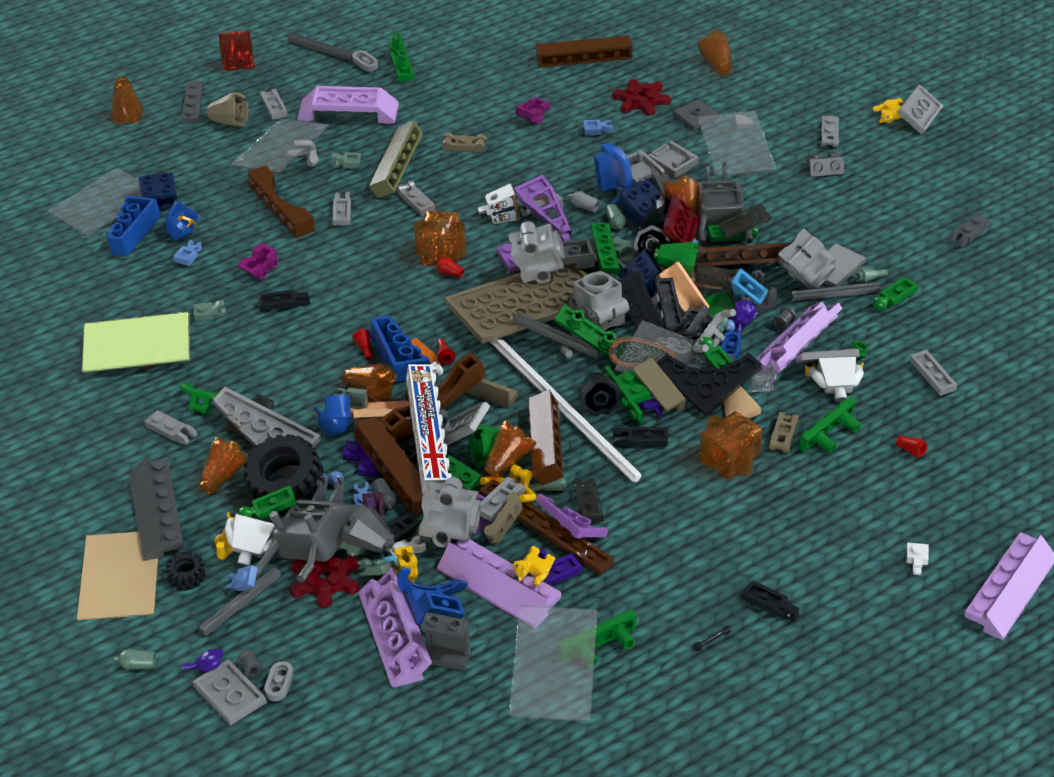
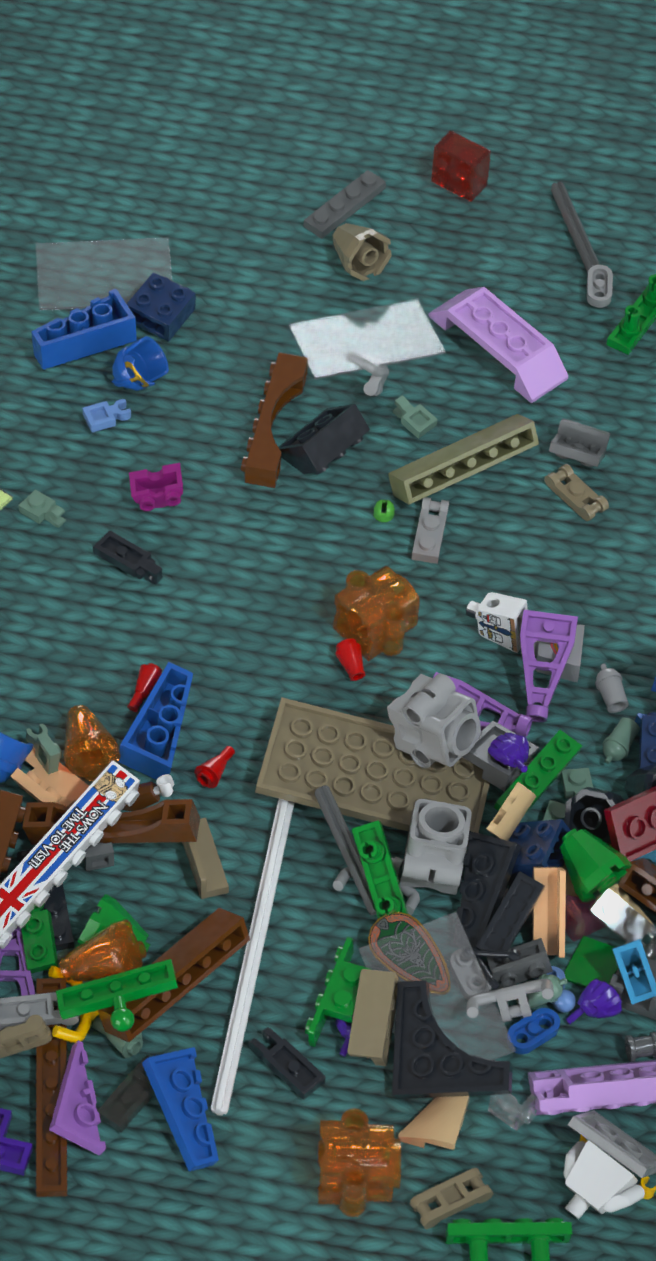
camera: 40 degrees right, 10 degrees up
clear orange cone [111,77,144,124] -> none
light grey plate [260,88,288,120] -> none
light grey hinge [333,192,351,226] -> none
orange sticker [411,338,442,365] -> none
light grey tile [443,401,490,445] -> none
black cone [580,372,621,416] -> none
green plate [699,337,733,369] -> none
none -> green plate [56,959,178,1032]
none -> blue wing [142,1047,219,1172]
none -> black slope [278,404,370,475]
none -> bright green hinge [373,499,395,522]
none -> tan slope [487,782,536,841]
none -> dark purple piece [488,732,529,772]
none -> dark grey bracket [549,418,610,467]

